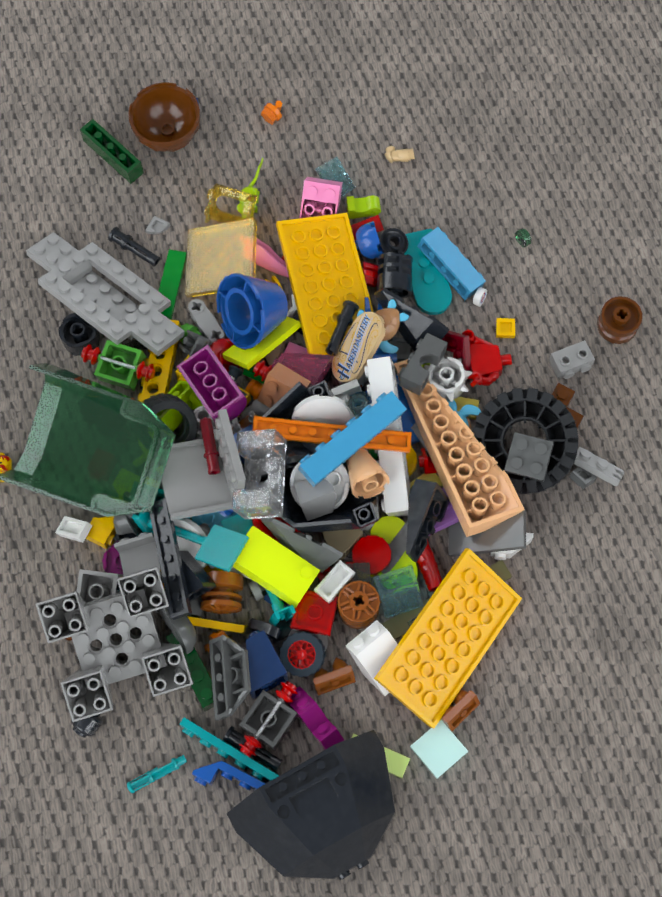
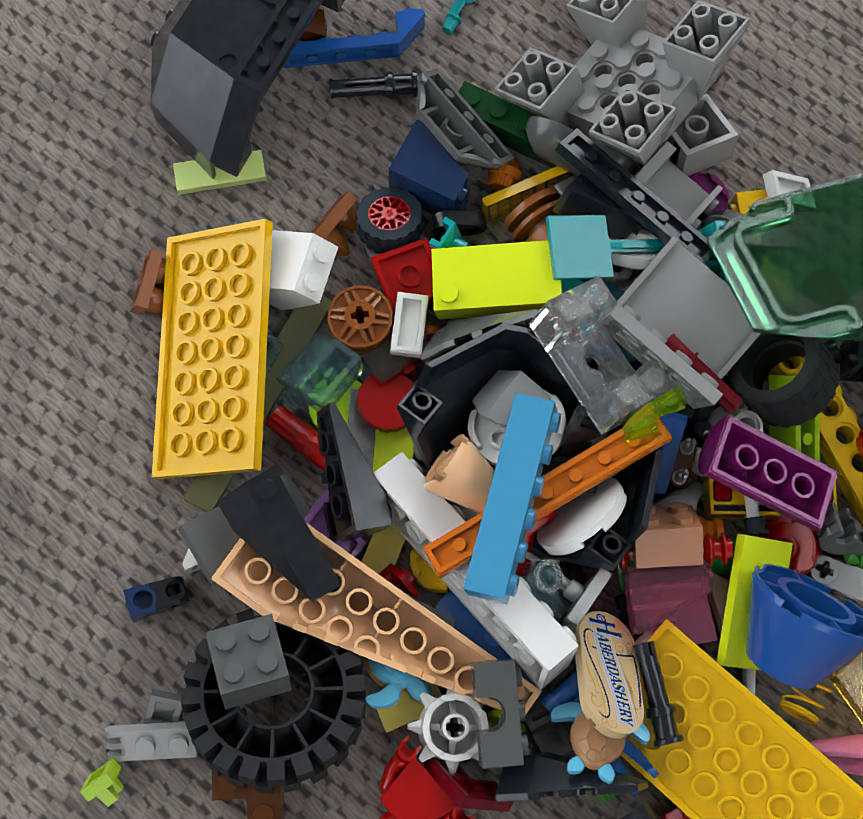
camera: 140 degrees right, 5 degrees up
teal plate [180,717,279,781] -> none
dark grey brick [239,681,298,757] -> none
magenta arch [287,686,345,750] -> none
light aqua tile [410,720,468,779] -> none
none -> lime tile [80,758,124,807]
none -> leg [123,576,190,623]
none -> black wedge [217,466,341,602]
none -> clear neon green slope [623,386,686,443]

